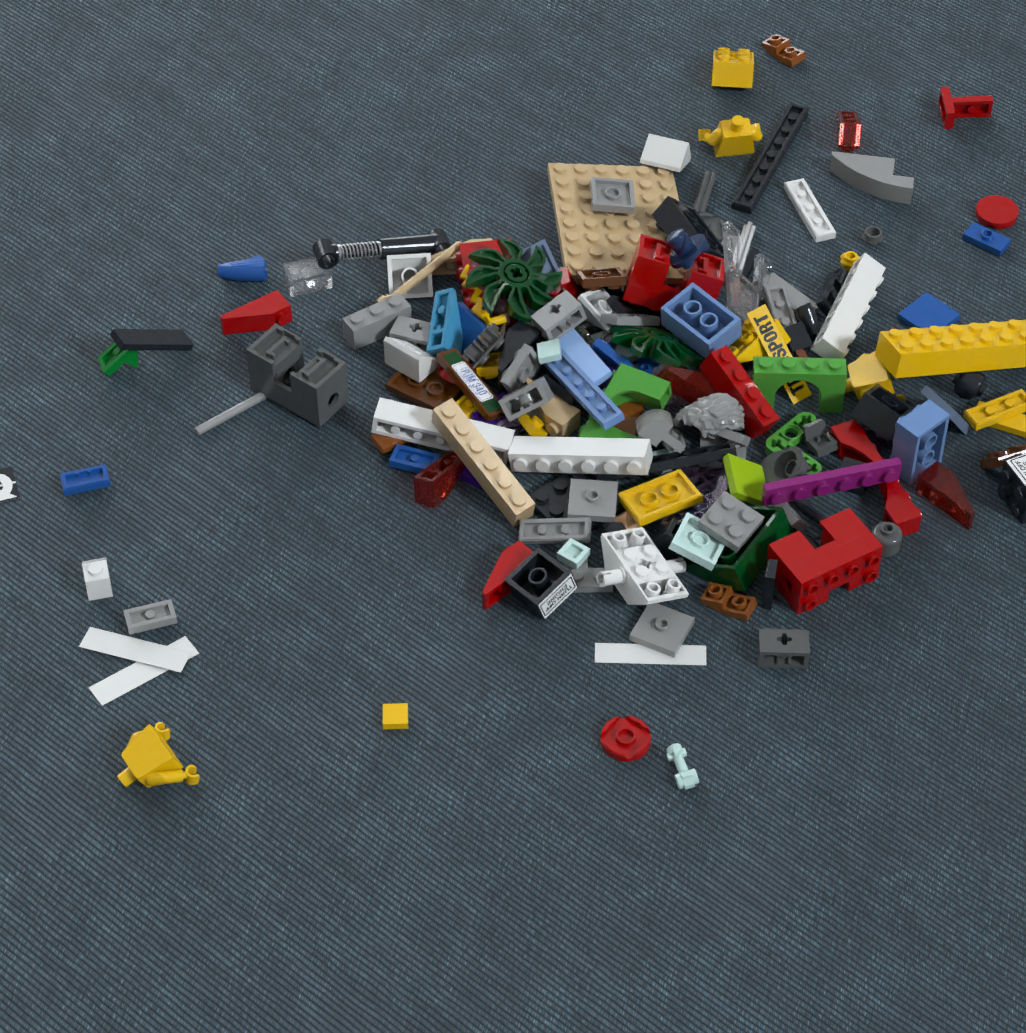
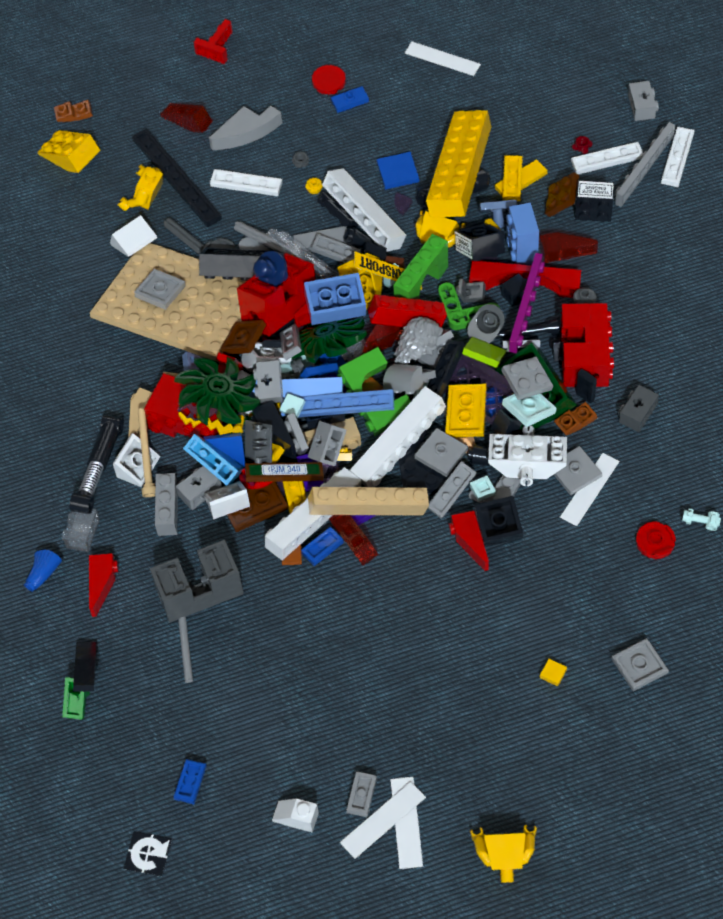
camera: 55 degrees left, 10 degrees up
none -> light grey plate [612,638,669,691]

